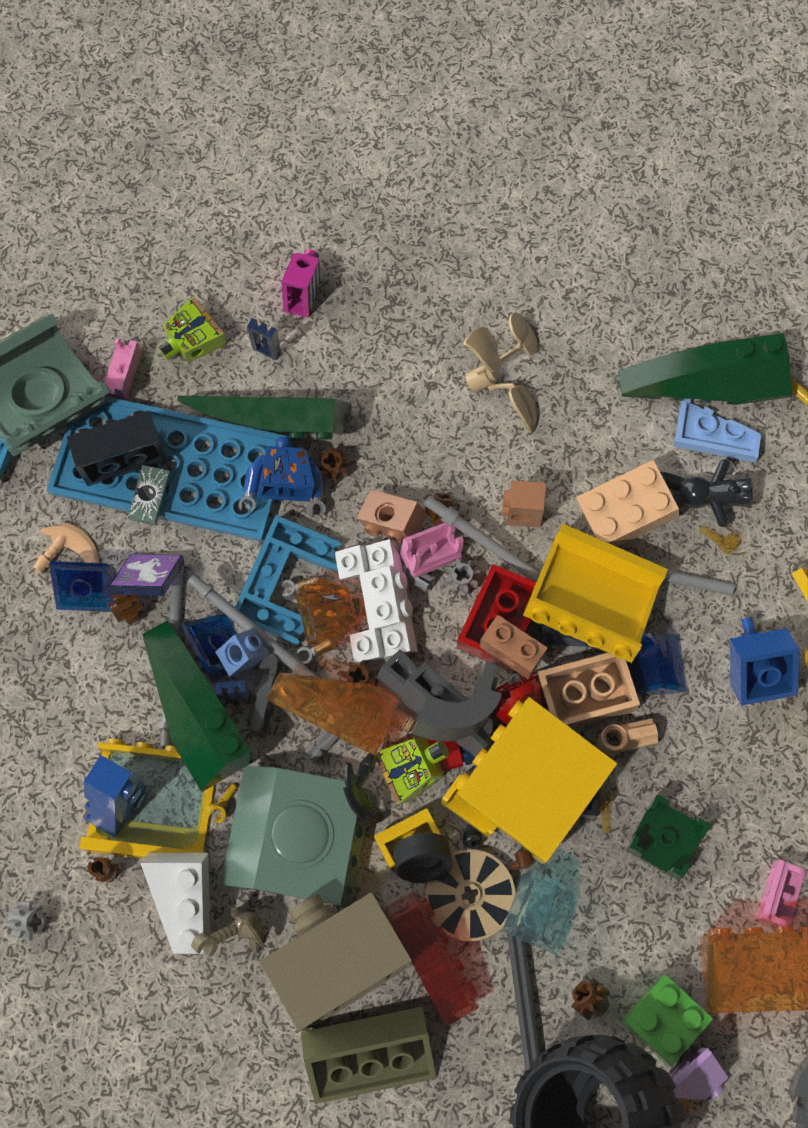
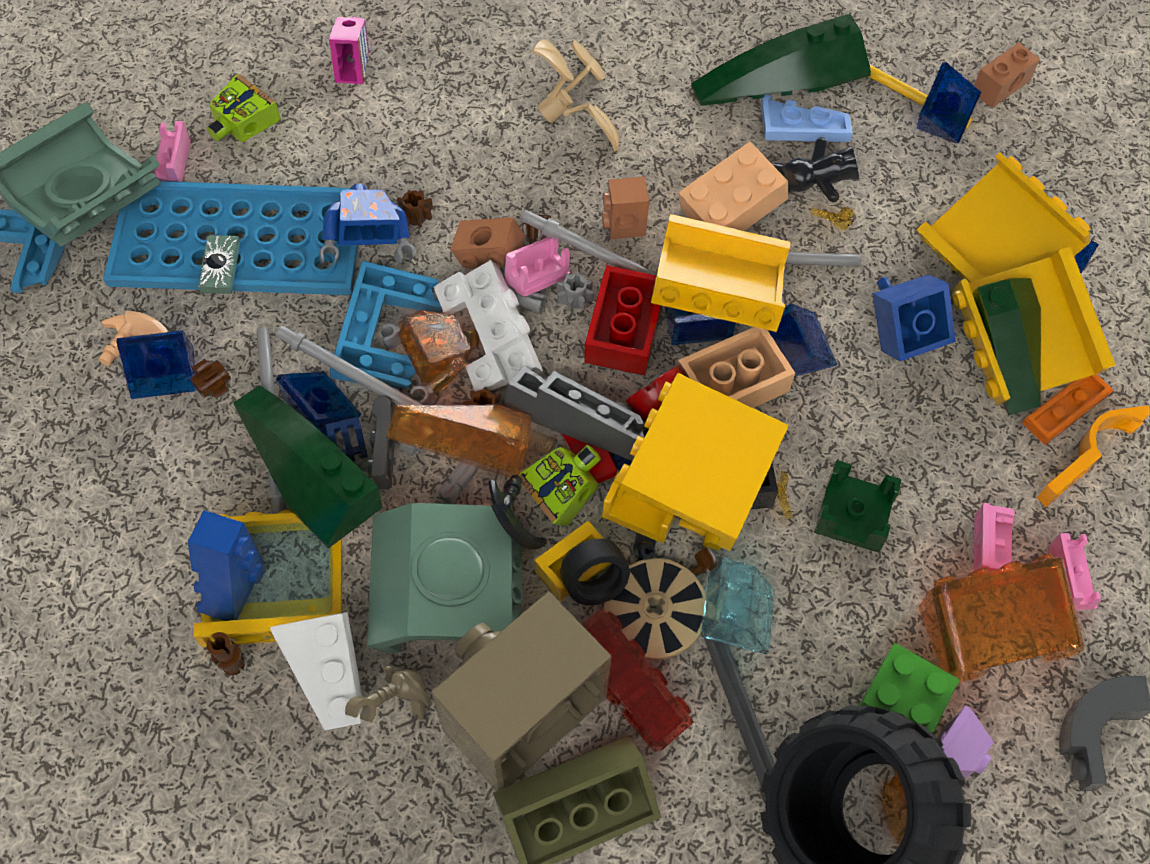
camera: 15 degrees left, 10 degrees down
light grey gear [6,901,46,941] -> none
black brick [67,410,168,486] -> none
tile [109,554,184,596] -> none
dark green wedge [177,395,352,439] -> none
yellow hand [206,784,237,823] -> none
medium blue brick [216,629,269,677] -> none
dark blue tile [247,318,281,360] -> none
dark grey arch [412,661,502,741] -> none
nougat brick [480,615,547,680] -> none
reddish brown gear [571,978,610,1020] -> none
light nougat piece [597,719,658,756] -> none

